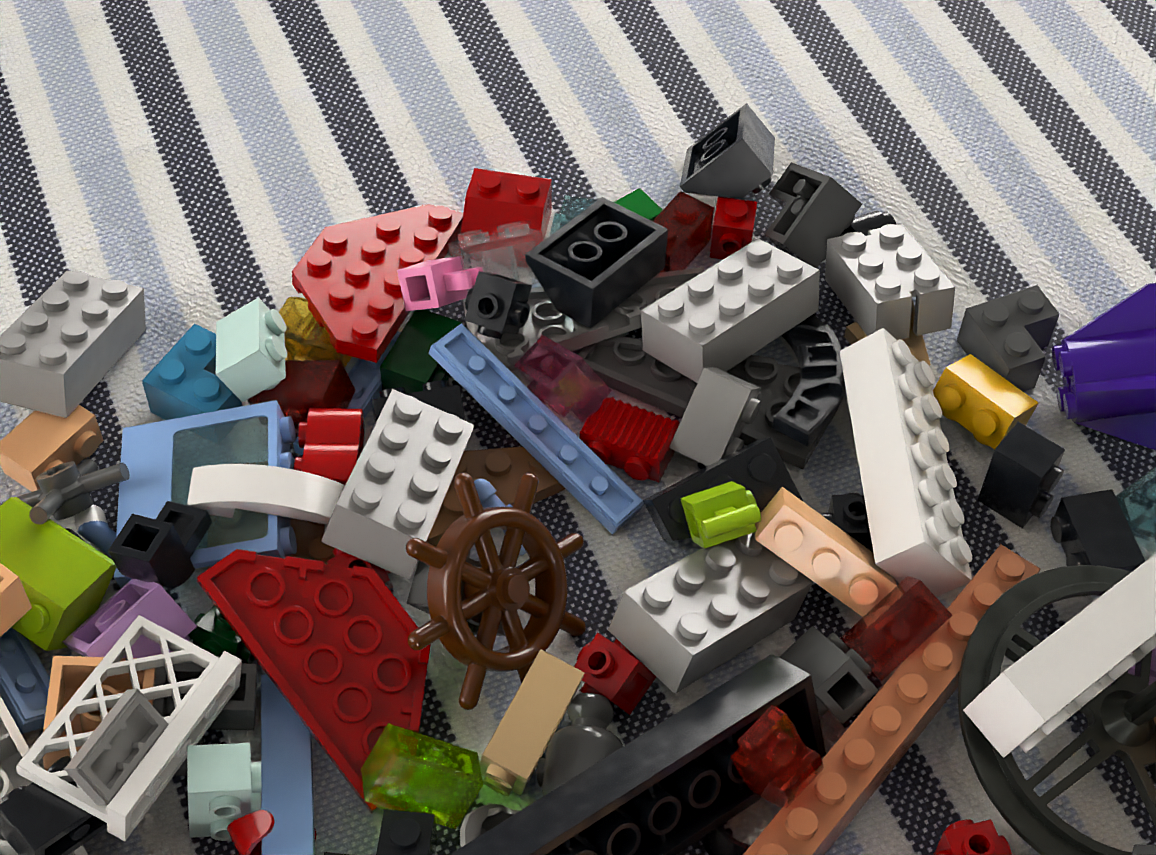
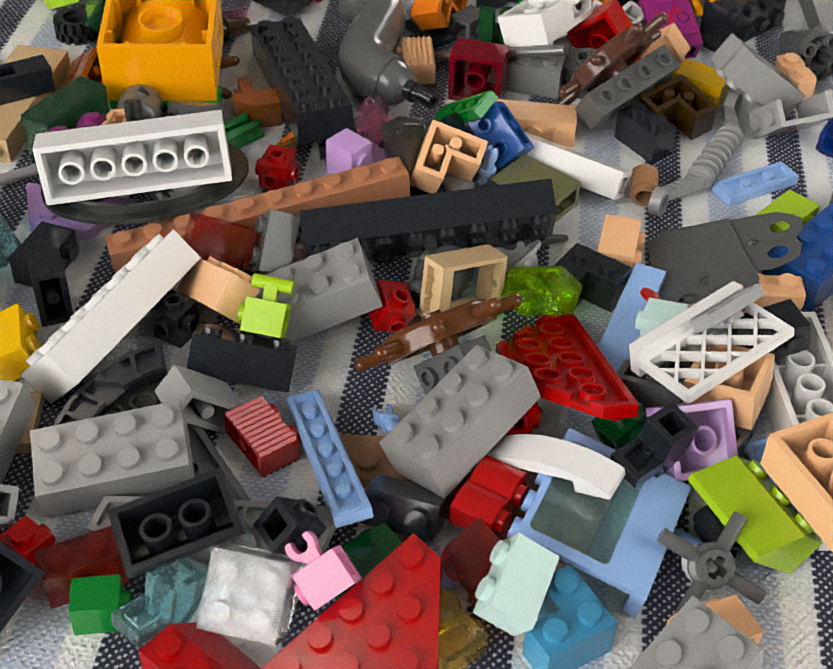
camera: 150 degrees left, 10 degrees down
clear pink brick [514,335,612,423] -> none
clear red brick [730,705,824,808] -> none

